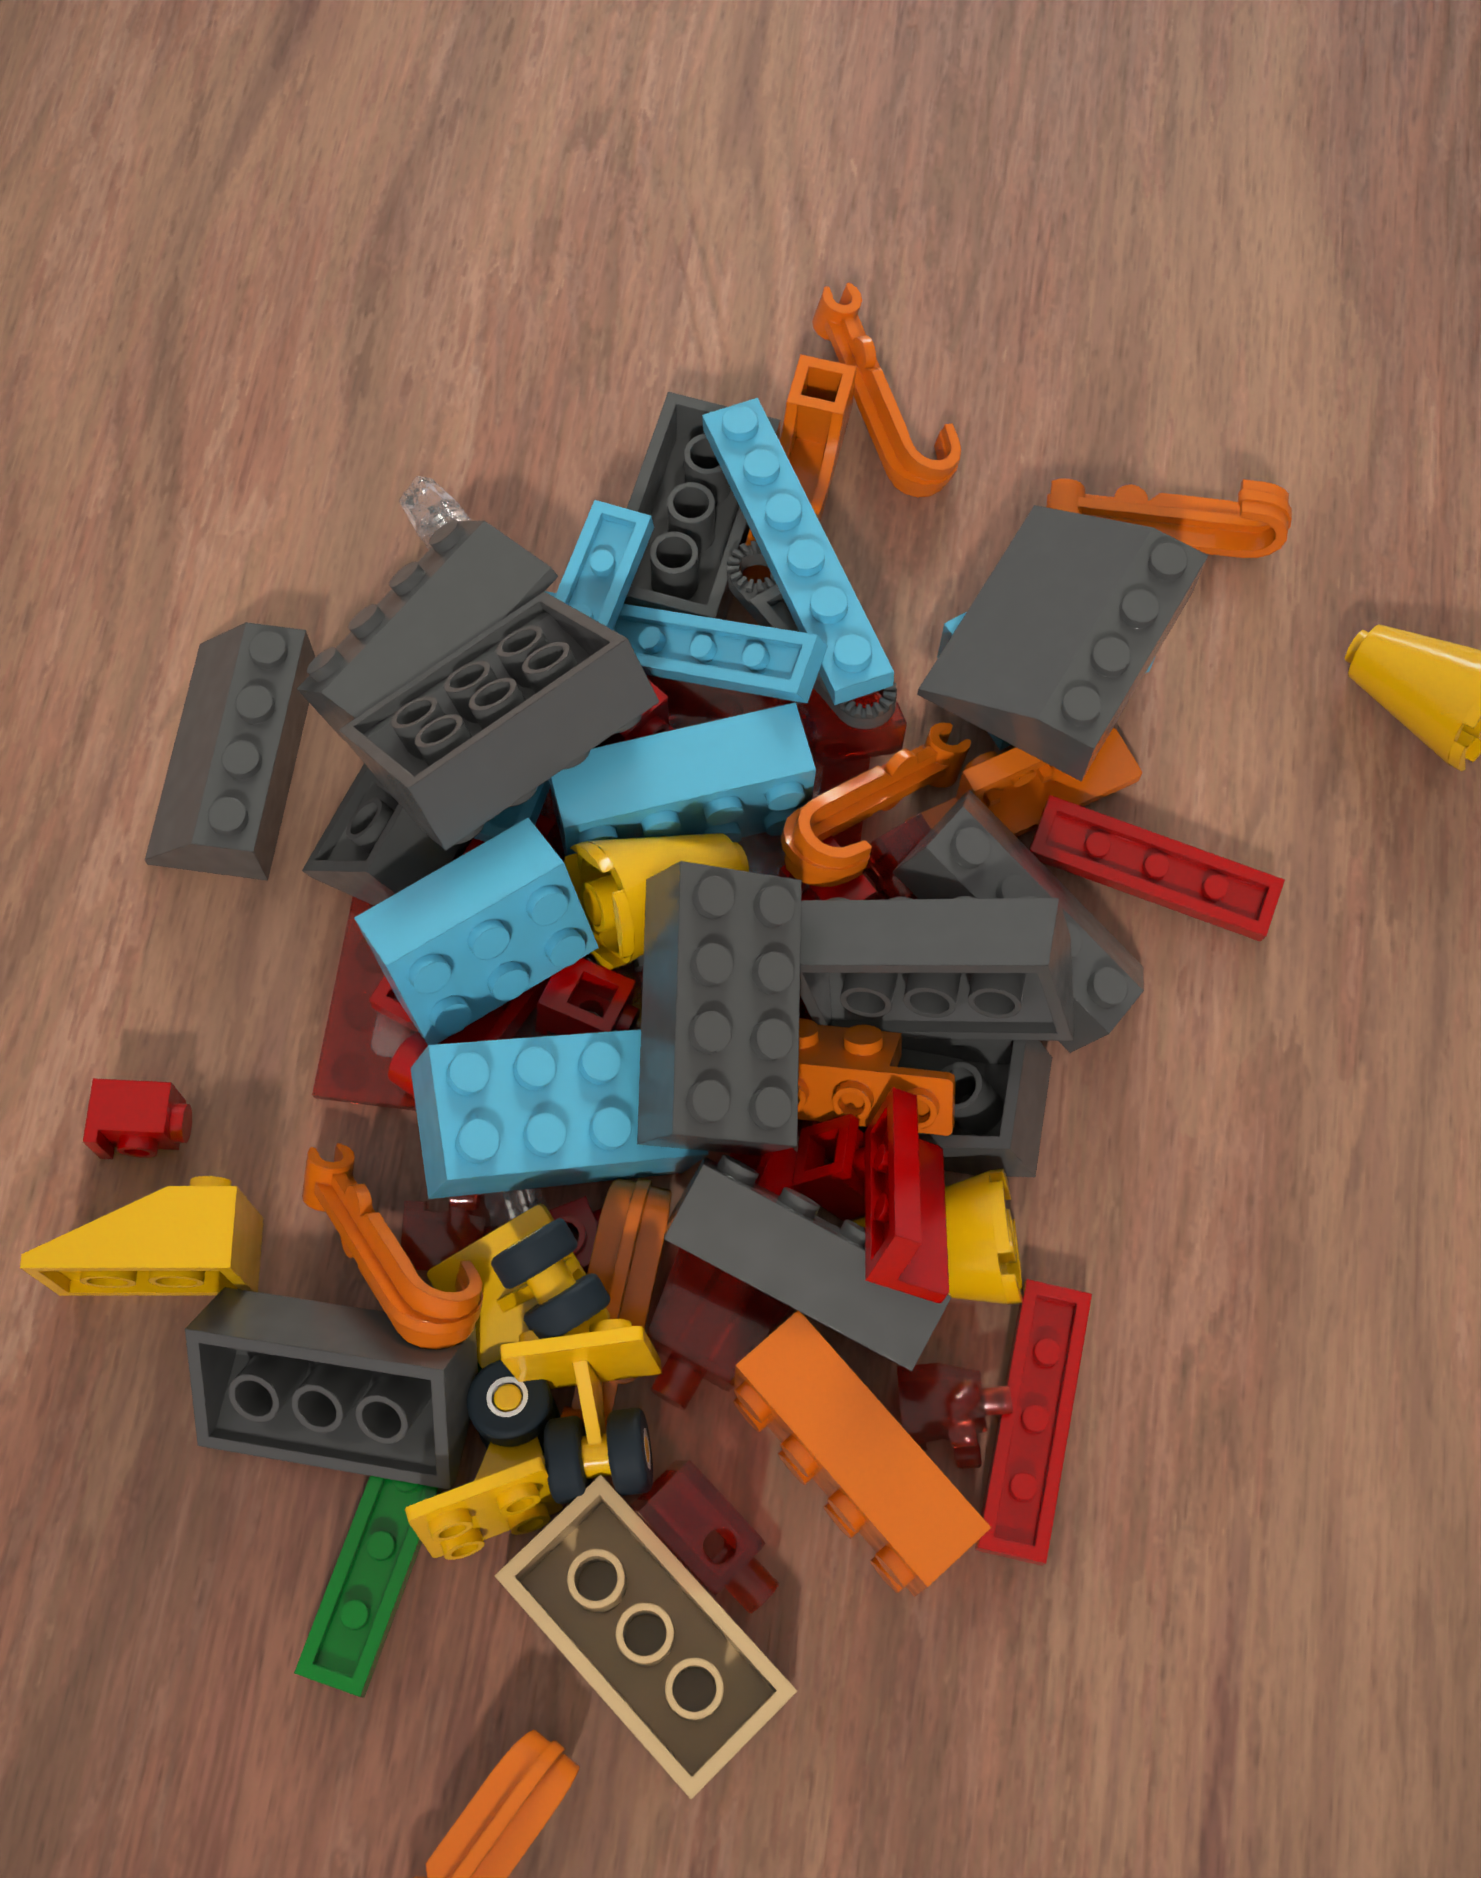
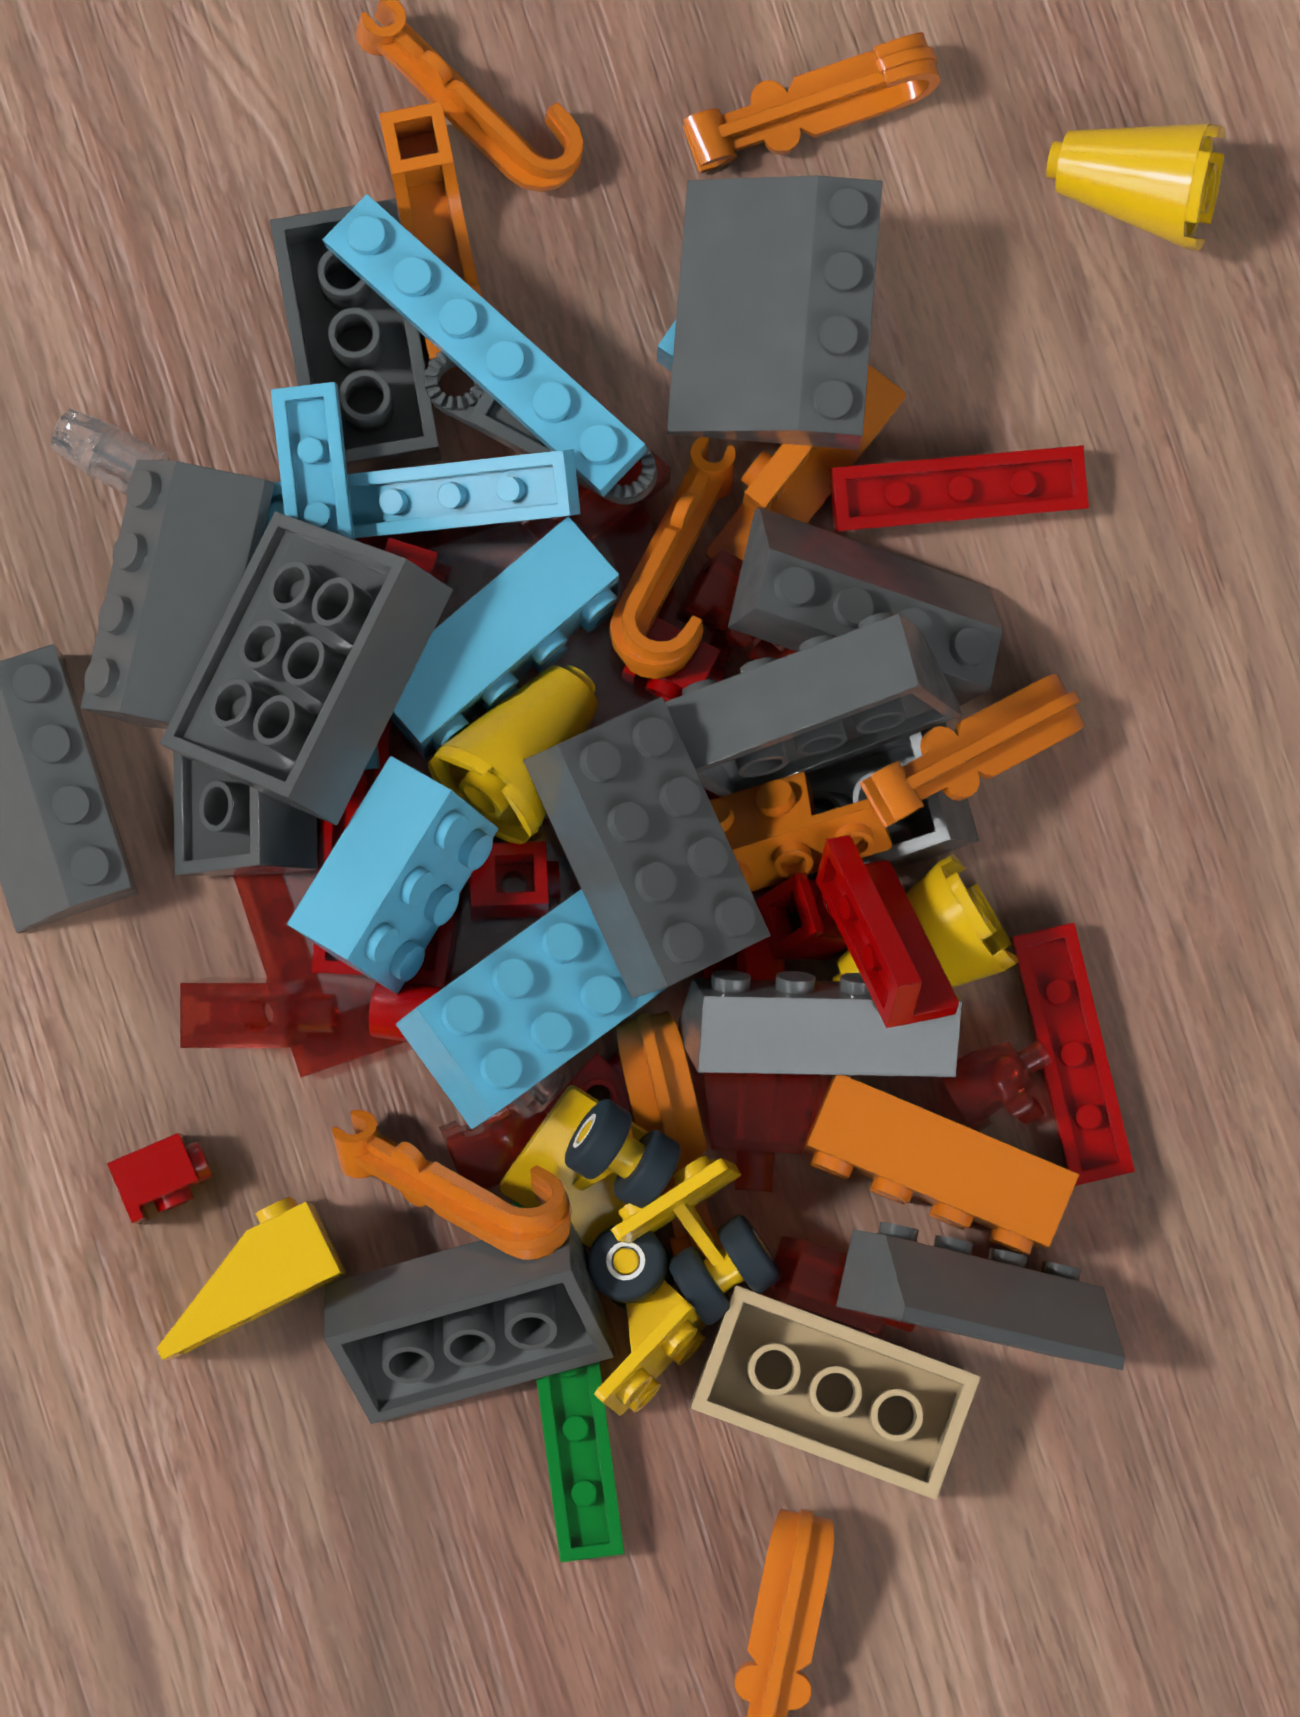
camera: 30 degrees left, 15 degrees up
none -> clear red torso [180,977,339,1048]
none -> dark grey slope [836,1222,1125,1371]
none -> orange piece [859,674,1086,828]

